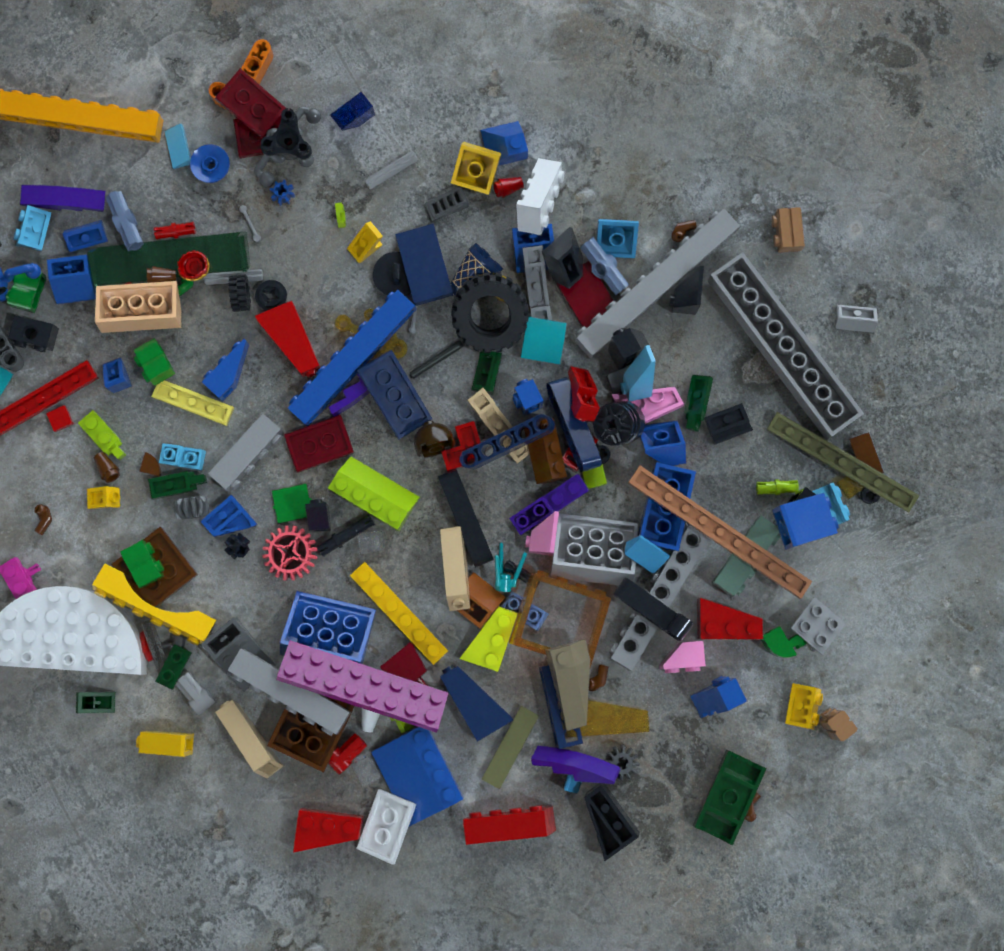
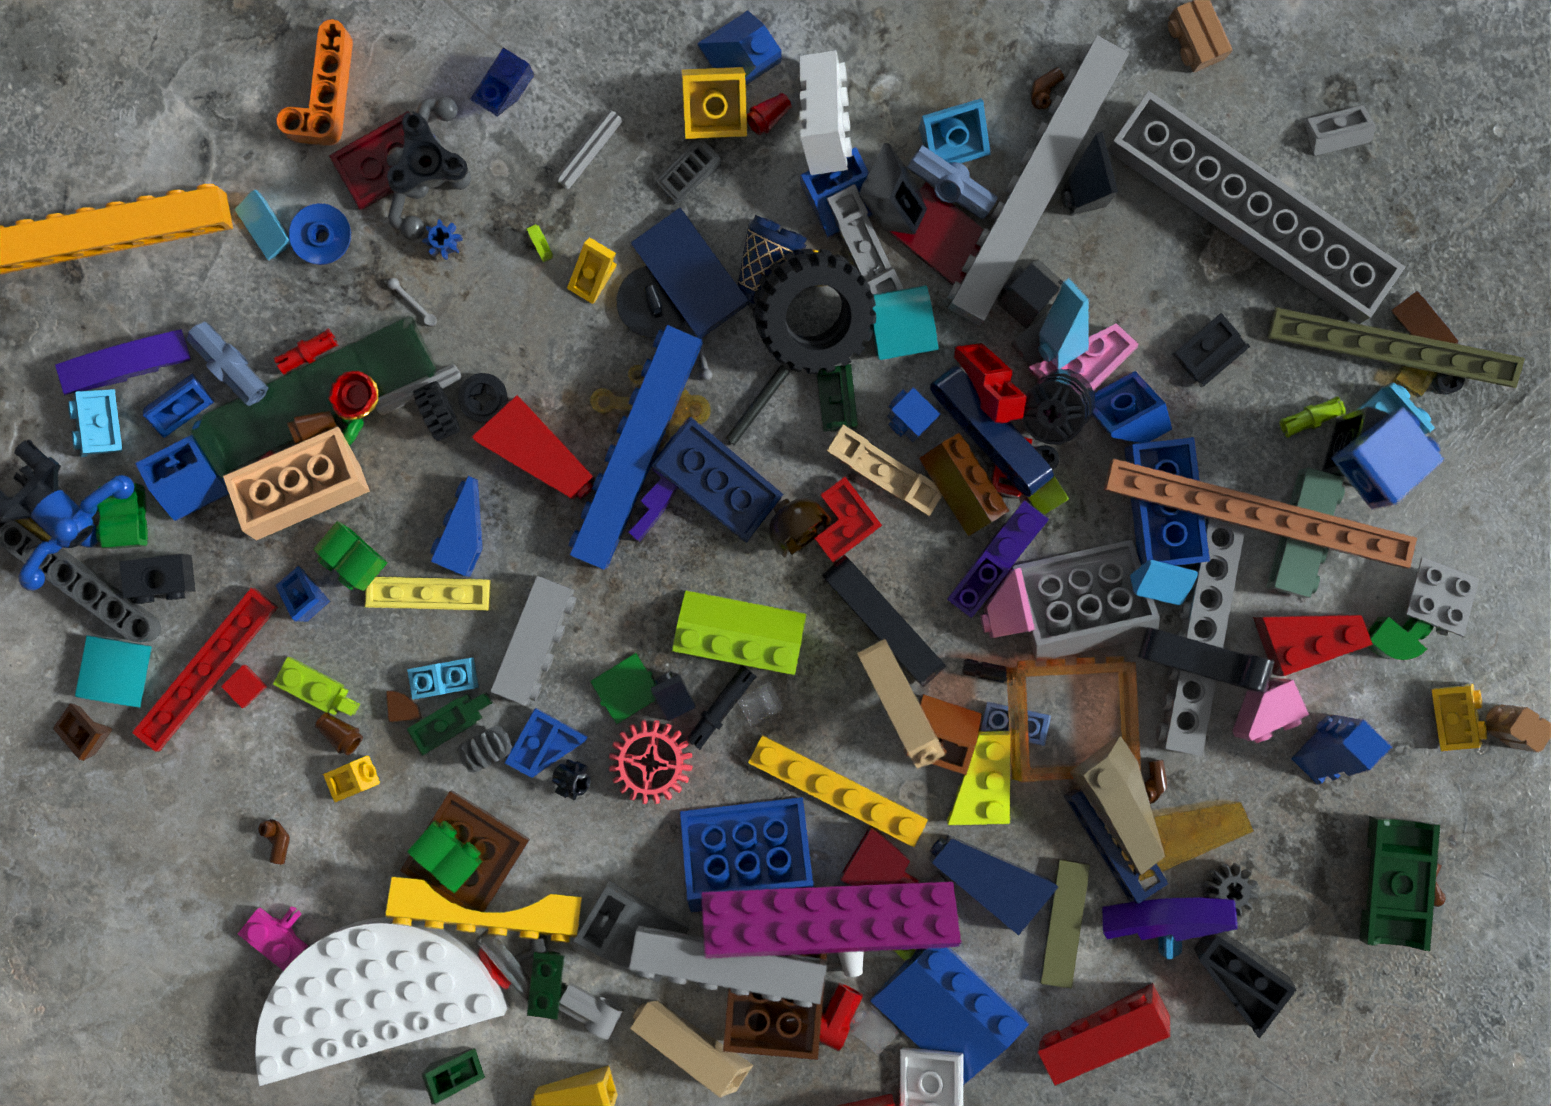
camera: 20 degrees left, 5 degrees up
dark red tile [215,68,286,139] -> none
dark red tile [284,415,354,473] -> none
dark blue beam [460,414,555,470] -> none
teal plant [495,542,527,592] -> none
dark green hinge [684,375,713,432] -> none

